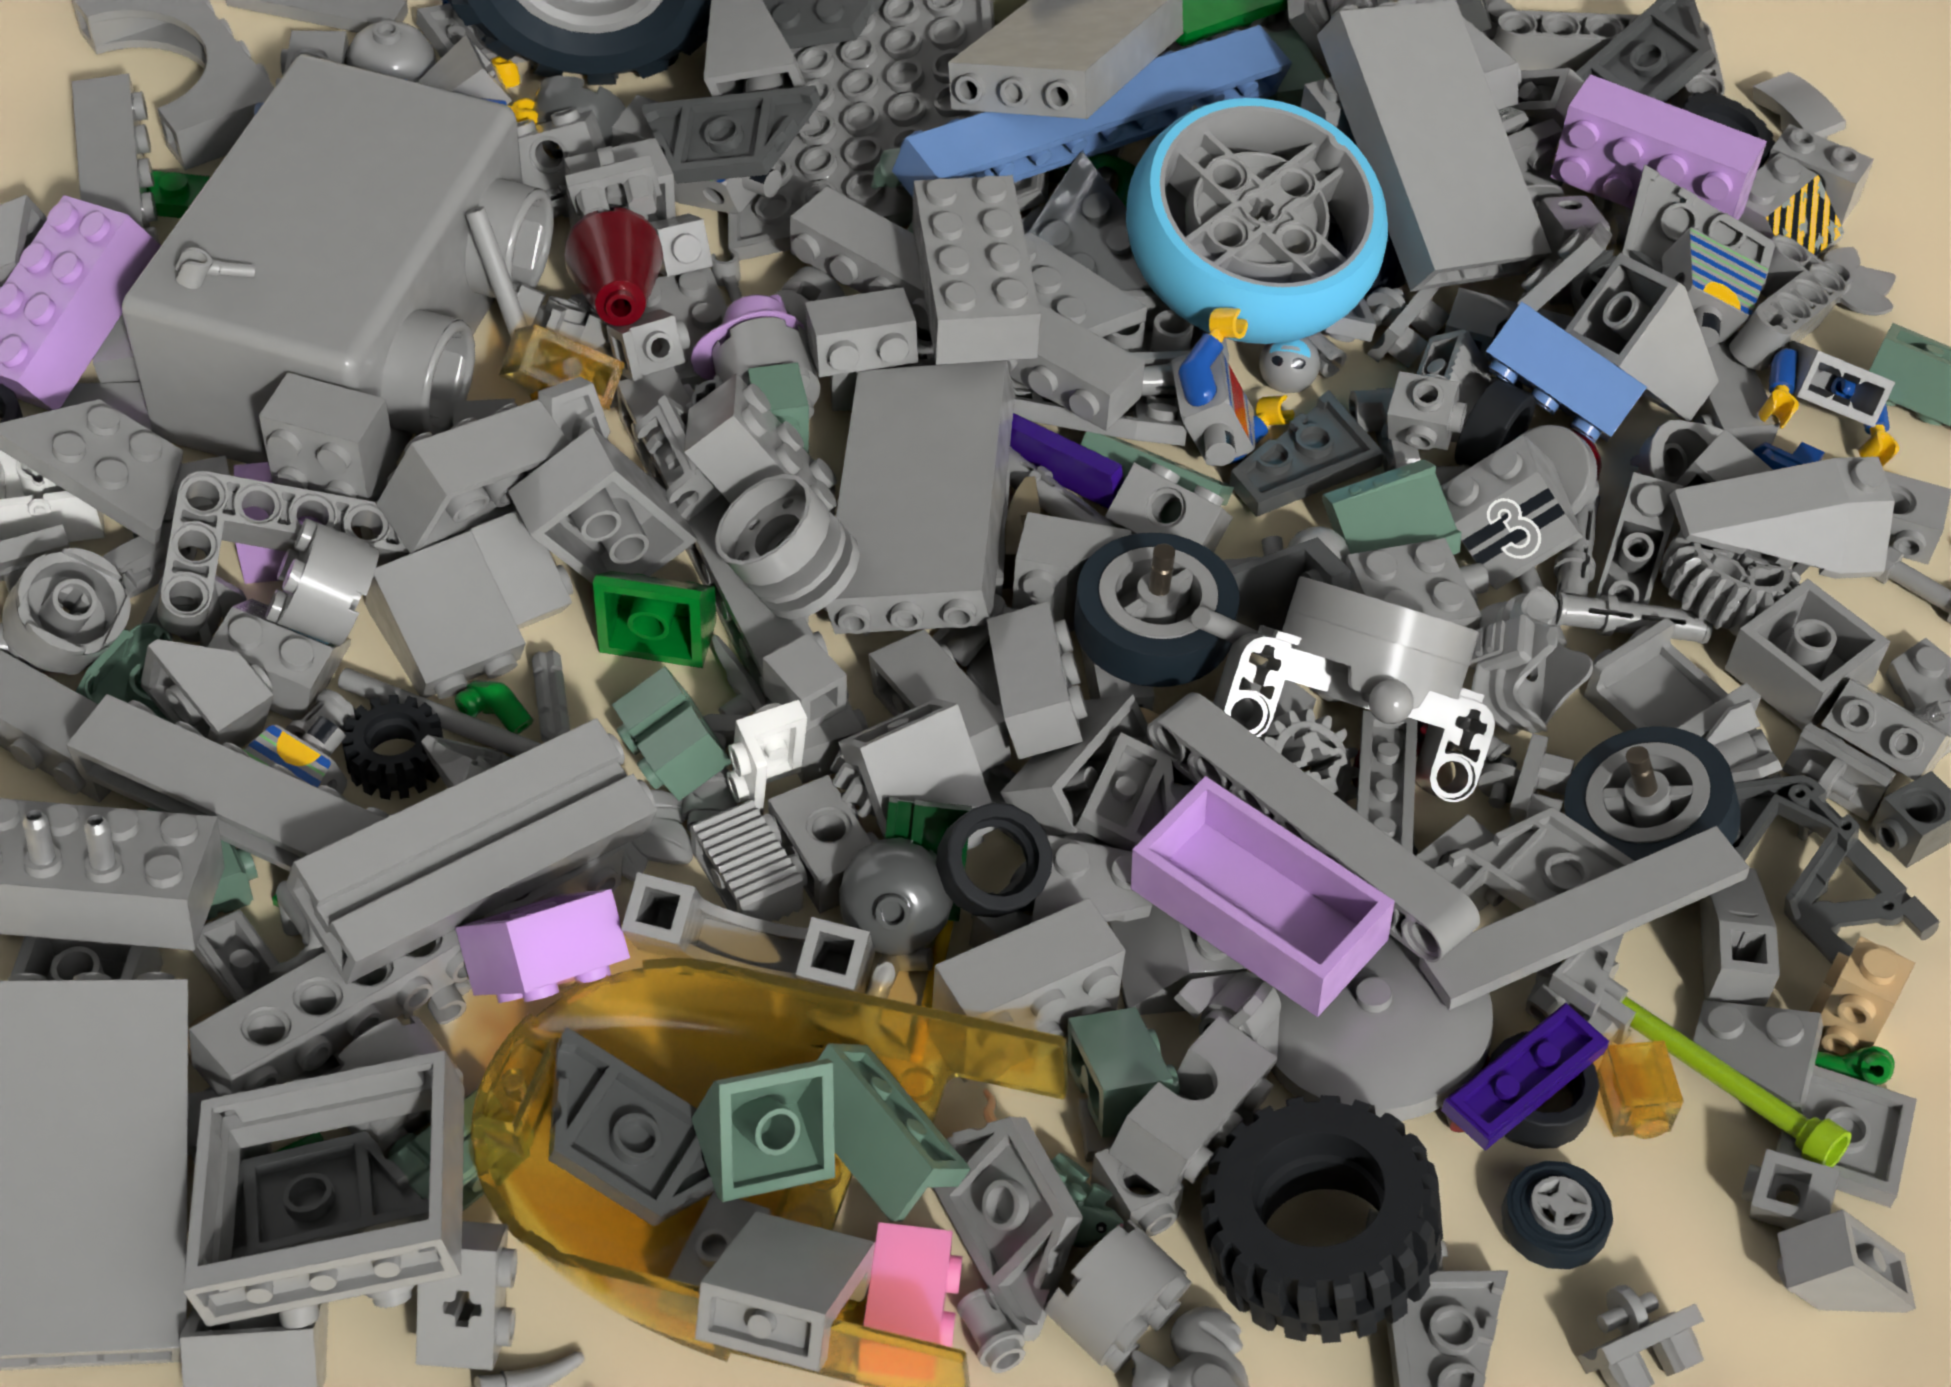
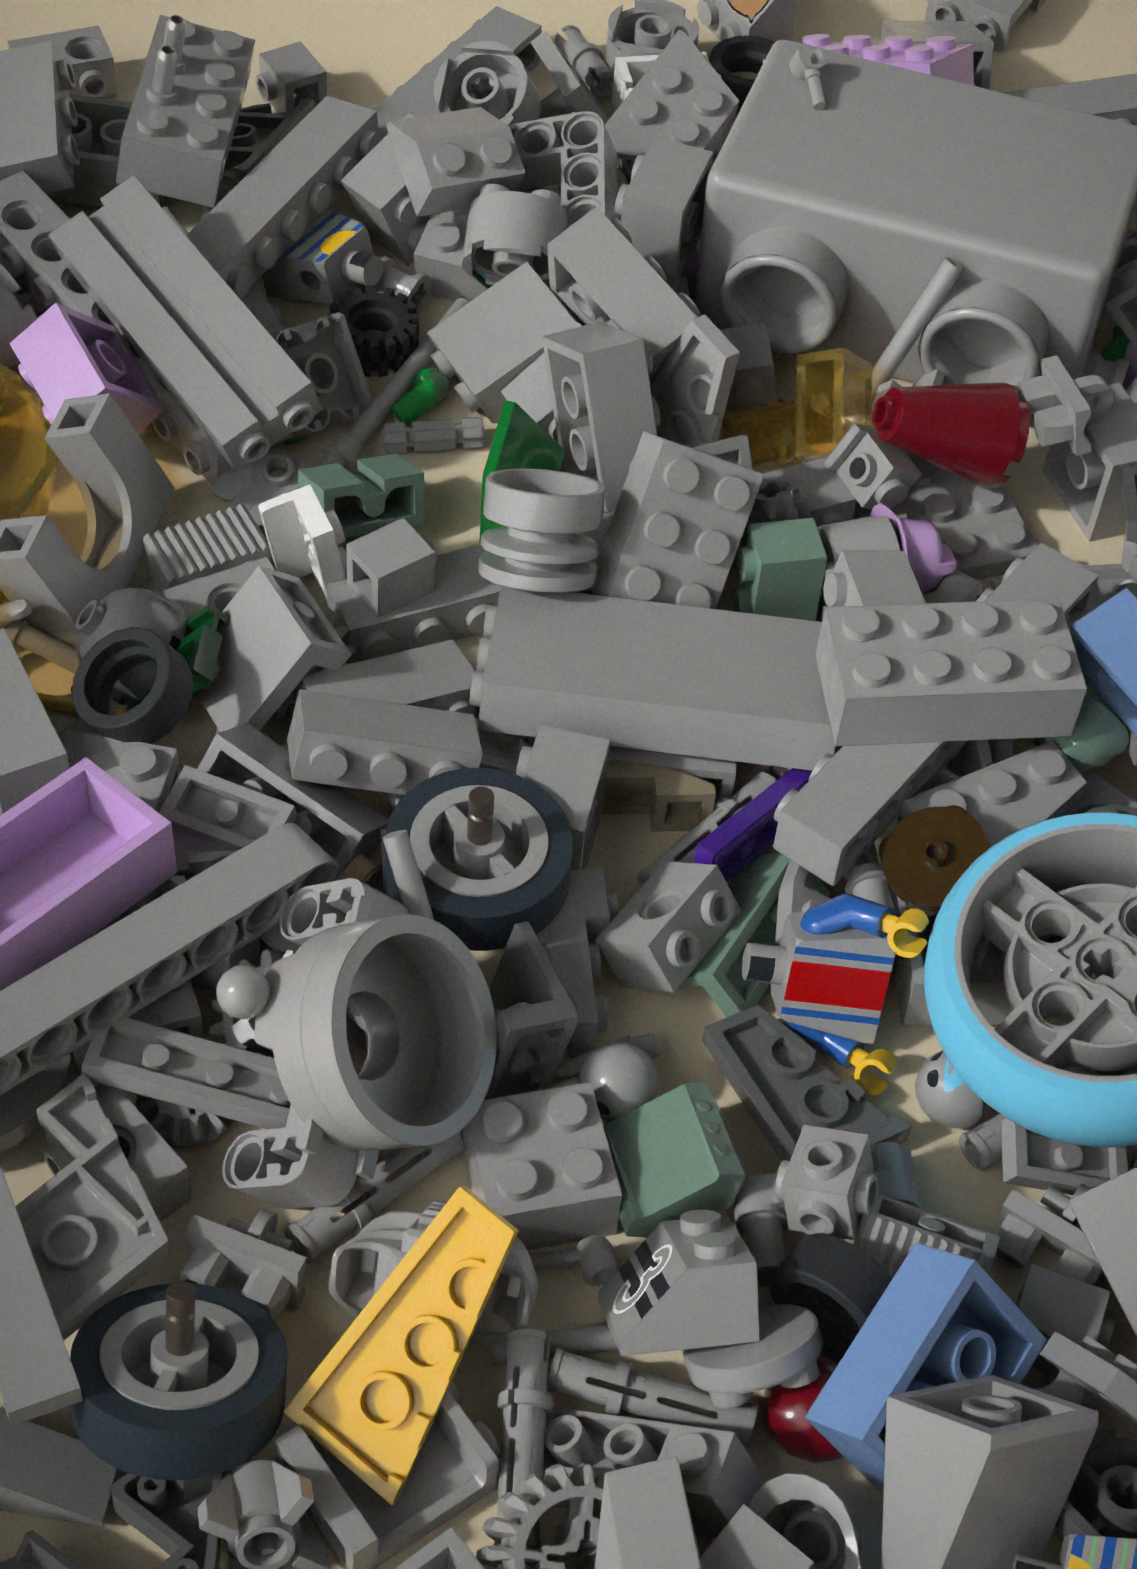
camera: 90 degrees right, 0 degrees up
light grey brick [650,213,713,277] -> none
none -> yellow wing [283,1186,519,1506]
none -> light grey slope [386,107,525,217]
none -> dark brown piece [878,805,991,922]

